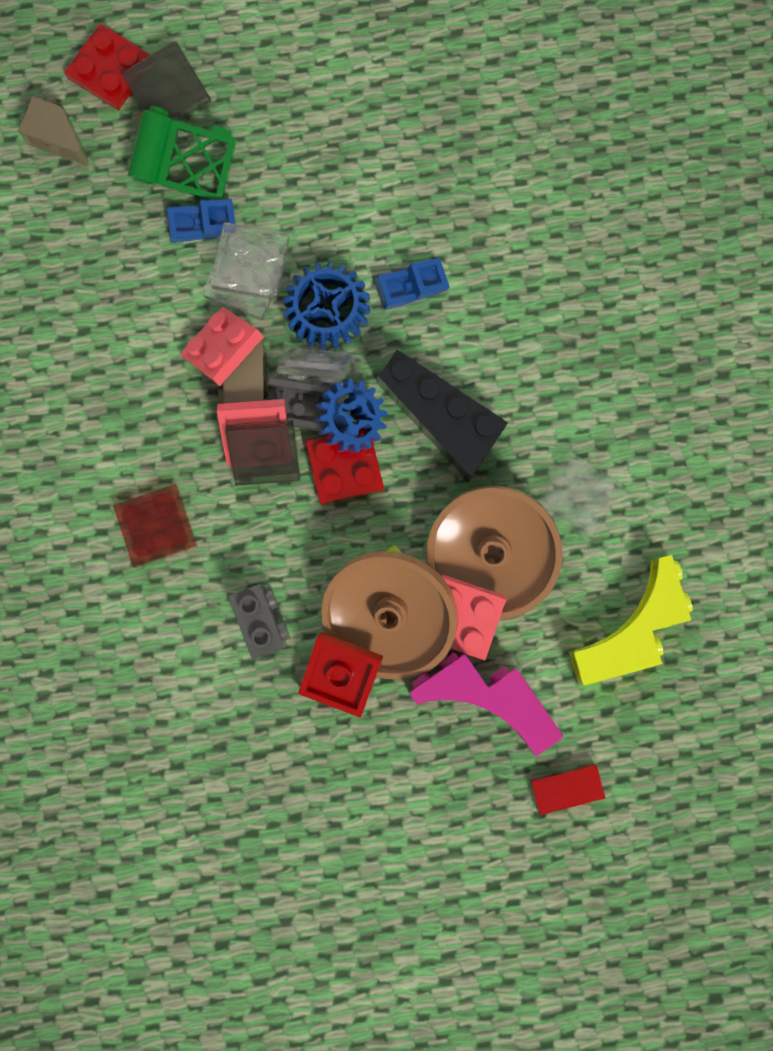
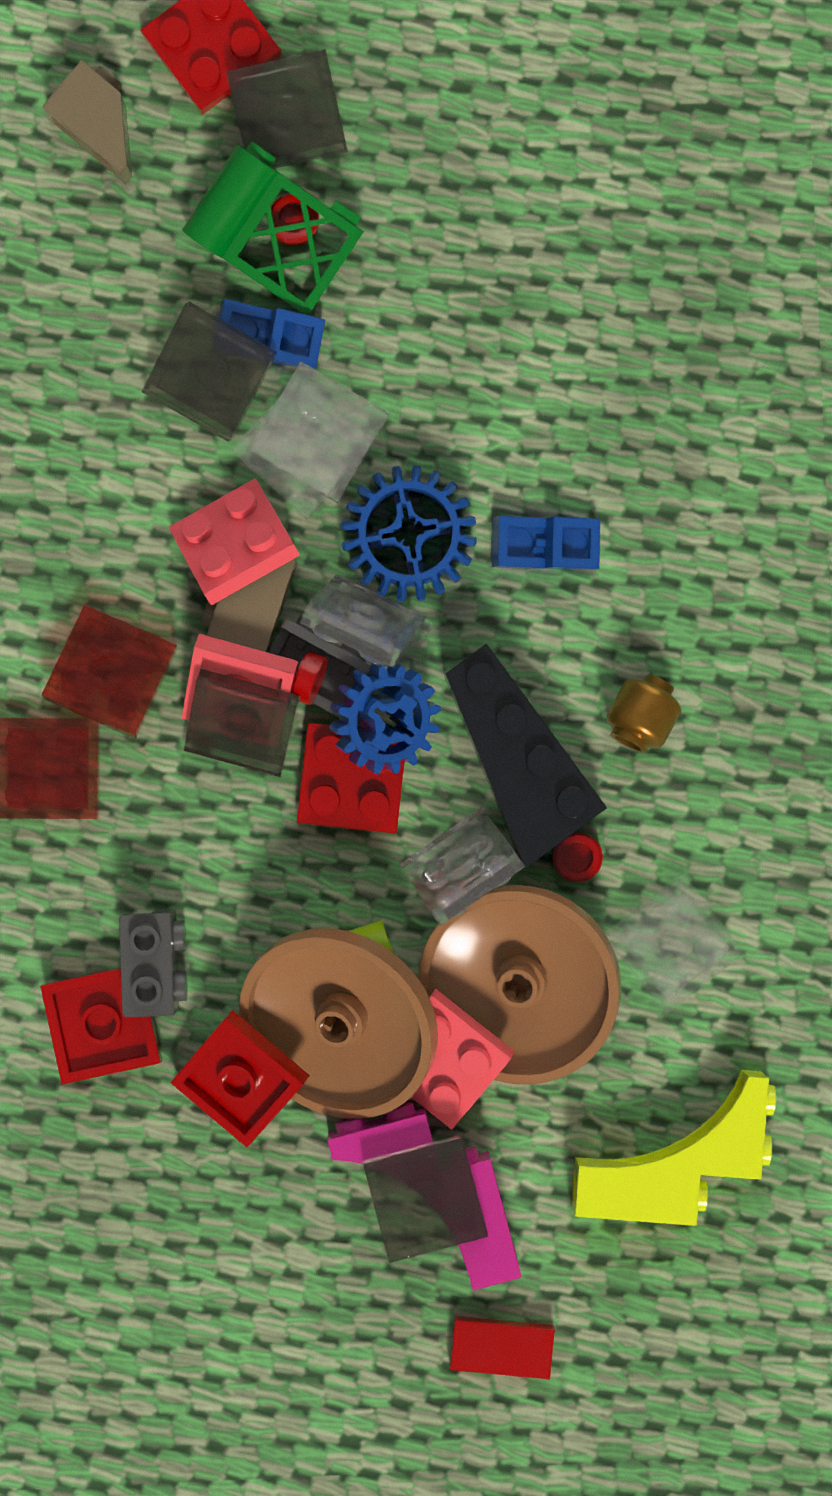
camera: 20 degrees right, 5 degrees up
none -> red plate [40,967,163,1085]
none -> clear red plate [41,604,177,739]
none -> clear smoke tile [142,301,277,442]
none -> red tile [272,193,319,247]
none -> red tile [291,651,328,705]
none -> clear smoke tile [363,1134,488,1263]
none -> clear plate [399,807,525,926]
none -> red tile [552,832,603,882]
none -> pearl gold head [606,675,681,753]

